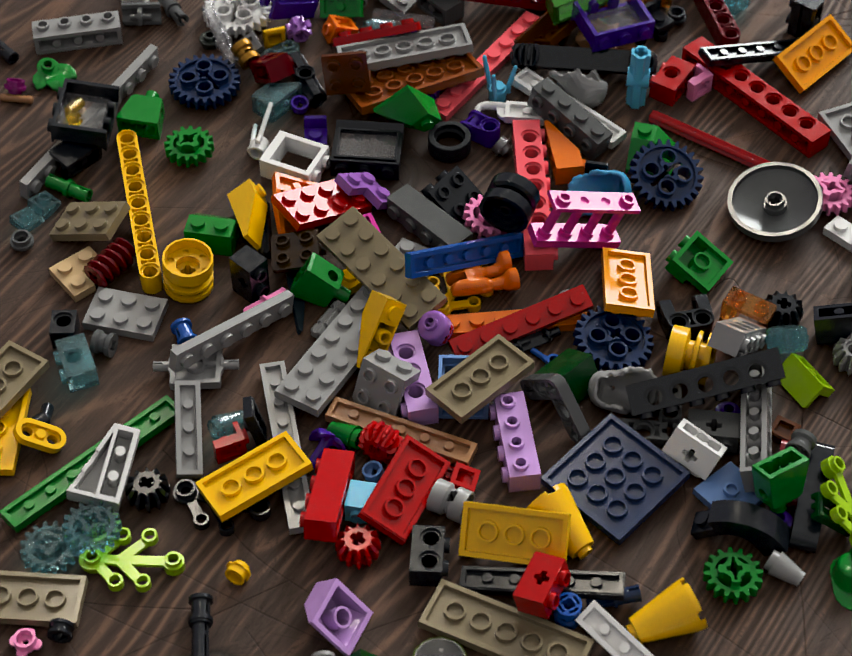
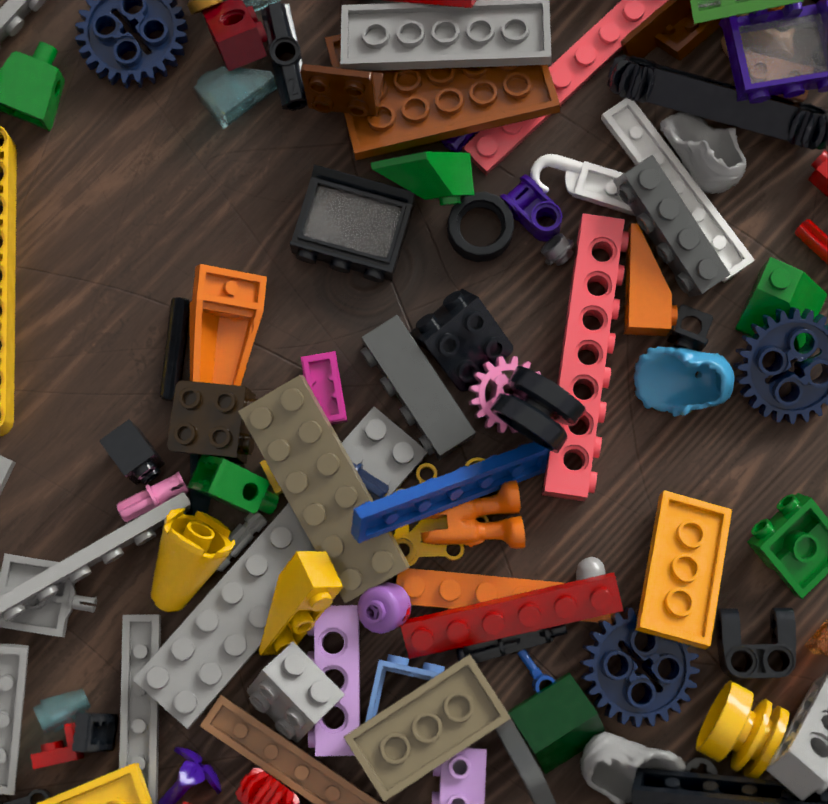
camera: 10 degrees right, 30 degrees up
yellow wheel [162,238,214,303] -> none
green gear [164,125,215,168] -> none
blue bush [170,318,197,344] -> none
green slope [184,213,241,256] -> none
yellow slope [227,178,268,250] -> none
white plant [247,102,273,160] -> none
white window [259,130,331,183] -> none
red plate [271,179,373,232] -> none
dark purple hinge [291,95,309,115] -> none
dark purple bracket [304,115,327,145] -> none
green cone [327,421,362,450] -> none
medium lavender plate [334,172,390,210] -> none
medium azure plant [482,55,518,102] -> none
dark pink fence [527,190,641,248] -> none
medium azure piece [626,45,651,109] -> none
none -> yellow cone [150,508,235,612]

